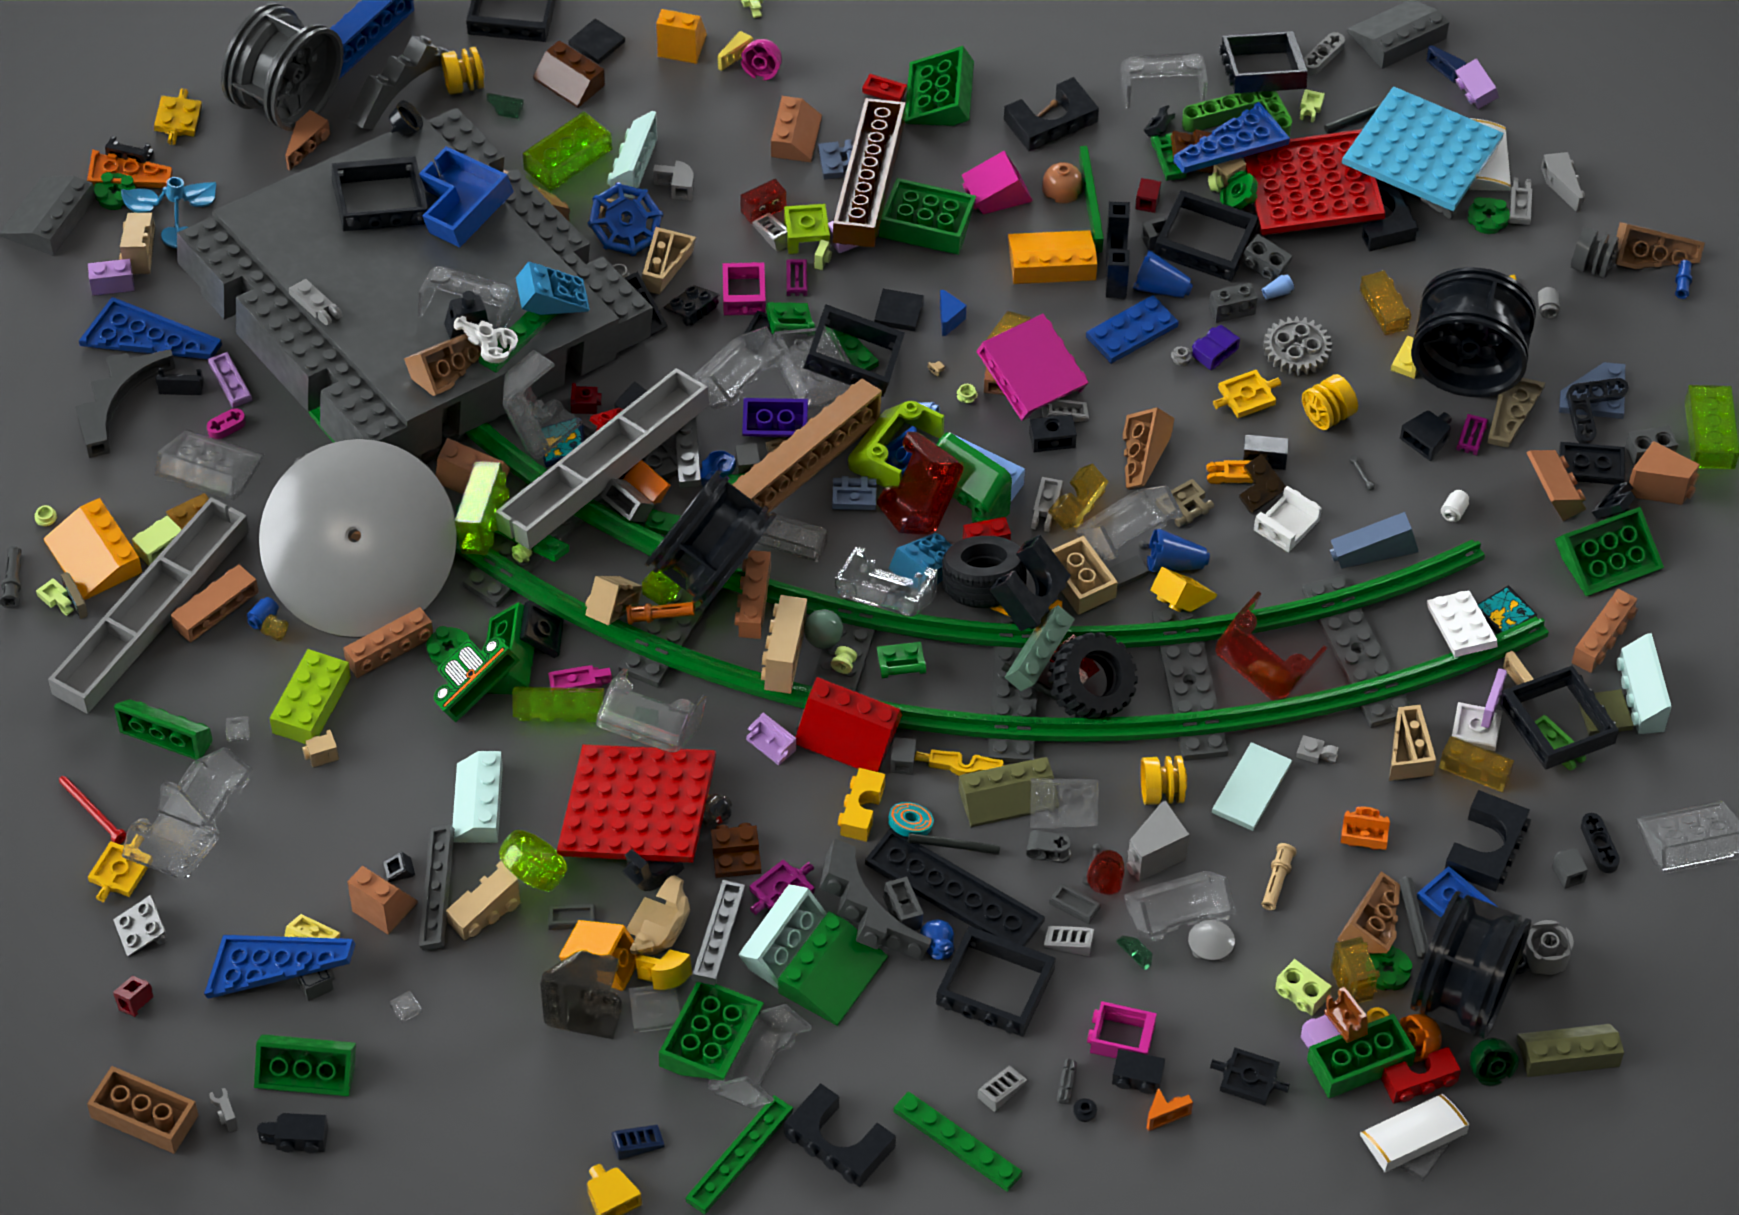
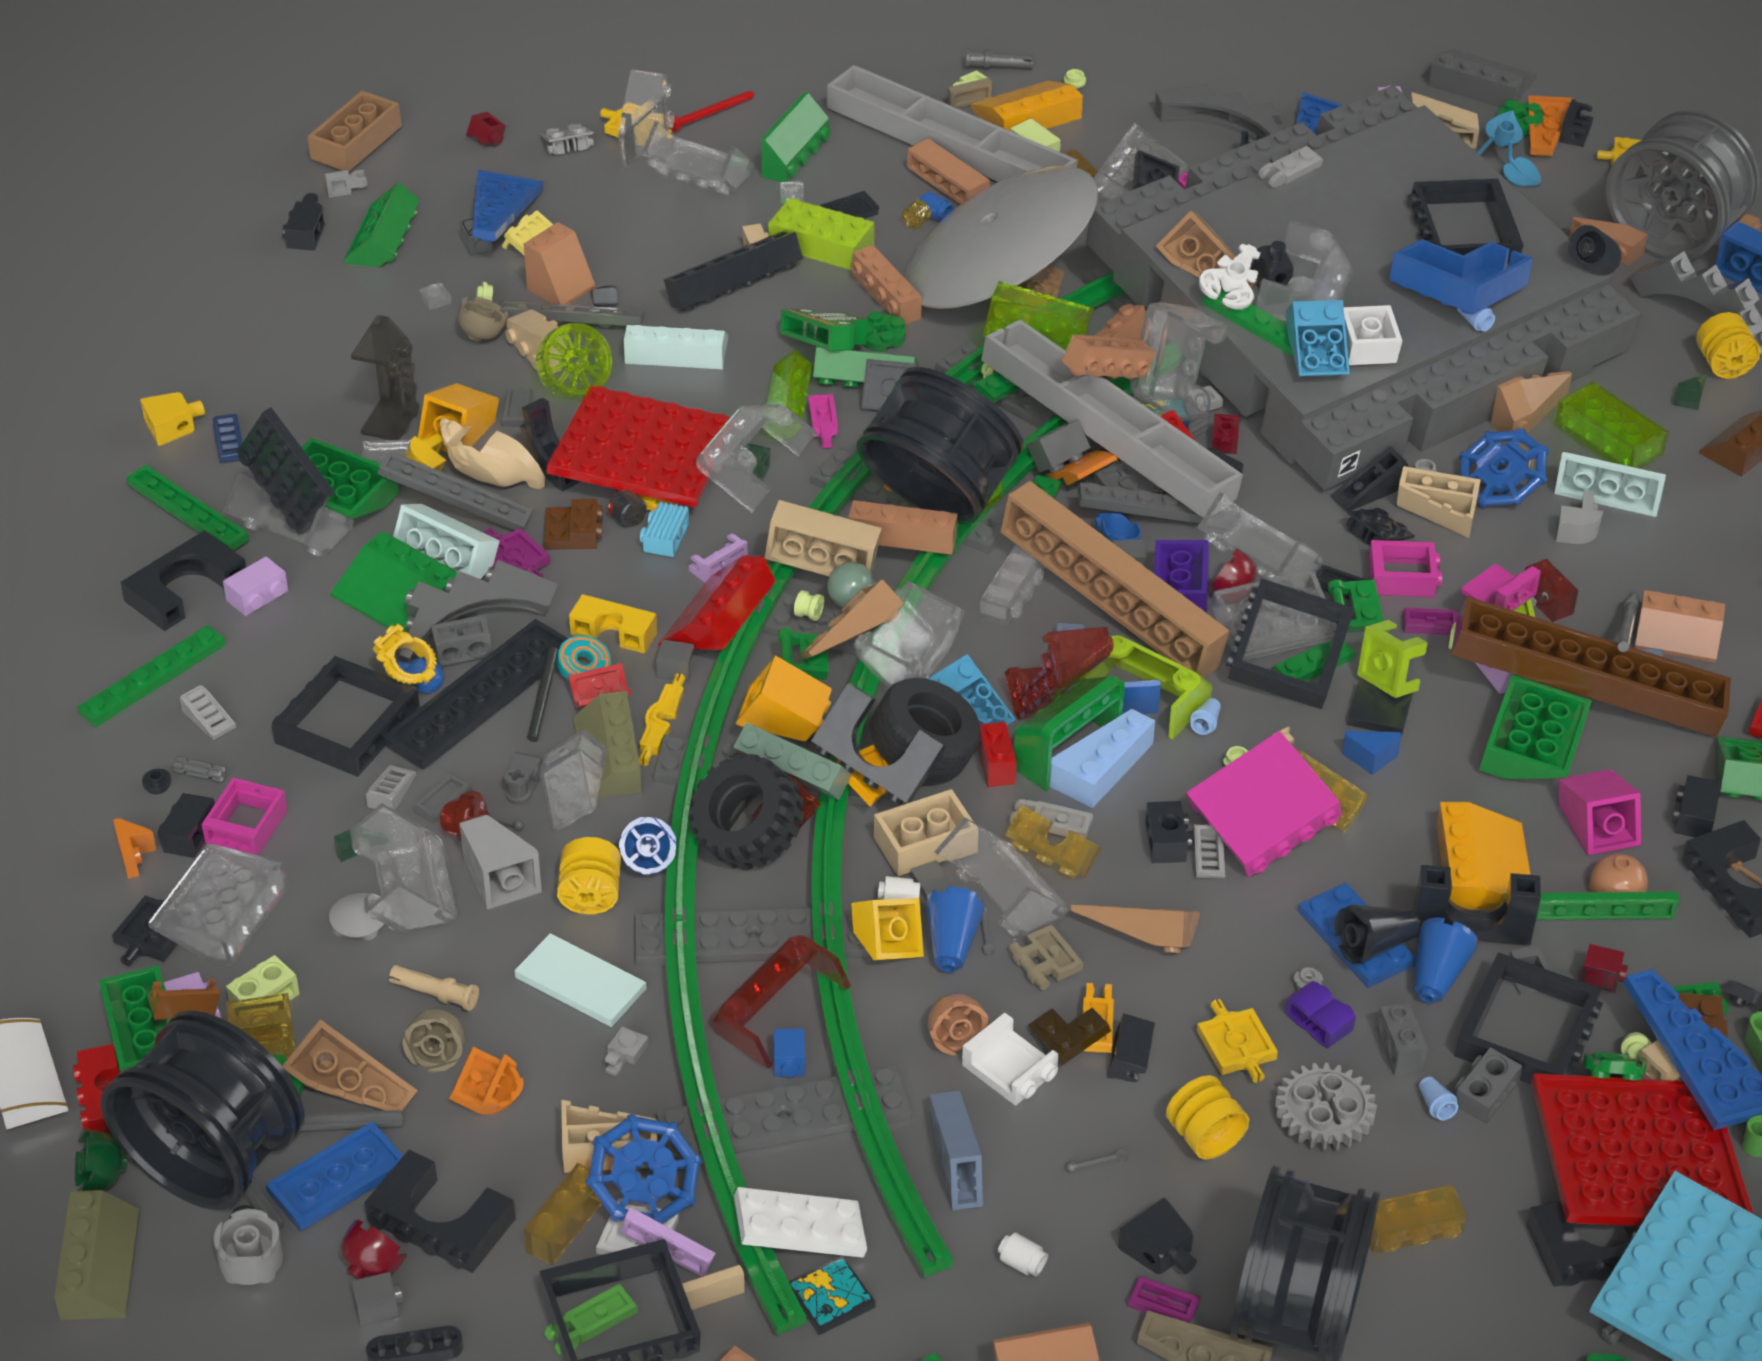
camera: 95 degrees right, 10 degrees down
none -> clear slope [148,843,290,967]
none -> lavender brick [223,556,288,616]
none -> black plate [236,407,335,535]
none -> dark red cylinder [341,1219,407,1280]
none -> yellow piece [373,624,437,684]
none -> dark tan cylinder [402,1009,466,1072]
none -> dark tan cylinder [458,297,508,342]
none -> yellowish green plate [476,282,493,301]
none -> red bracket [567,663,632,708]
none -> blue plate [586,1114,702,1224]
none -> cylinder [618,817,676,875]
none -> medium azure brick [640,502,689,557]
none -> black brick [663,230,803,311]
none -> light orange slope [735,655,832,742]
none -> blue brick [774,1028,805,1077]
none -> medium nougat wedge [800,579,904,660]
none -> black window [819,191,879,219]
none -> white brick [878,876,920,900]
none -> nougat cylinder [927,993,989,1056]
none -> nougat brick [1061,334,1157,380]
none -> black tile [1133,150,1179,189]
none -> dark red cylinder [1208,548,1258,602]
none -> black cone [1334,905,1420,964]
none -> white brick [1344,305,1402,365]
none -> lime panel [1357,620,1428,698]
none -> dark pink bracket [1461,564,1541,611]
none -> dark grey bar [1618,592,1641,652]
none -> black brick [1672,775,1721,838]

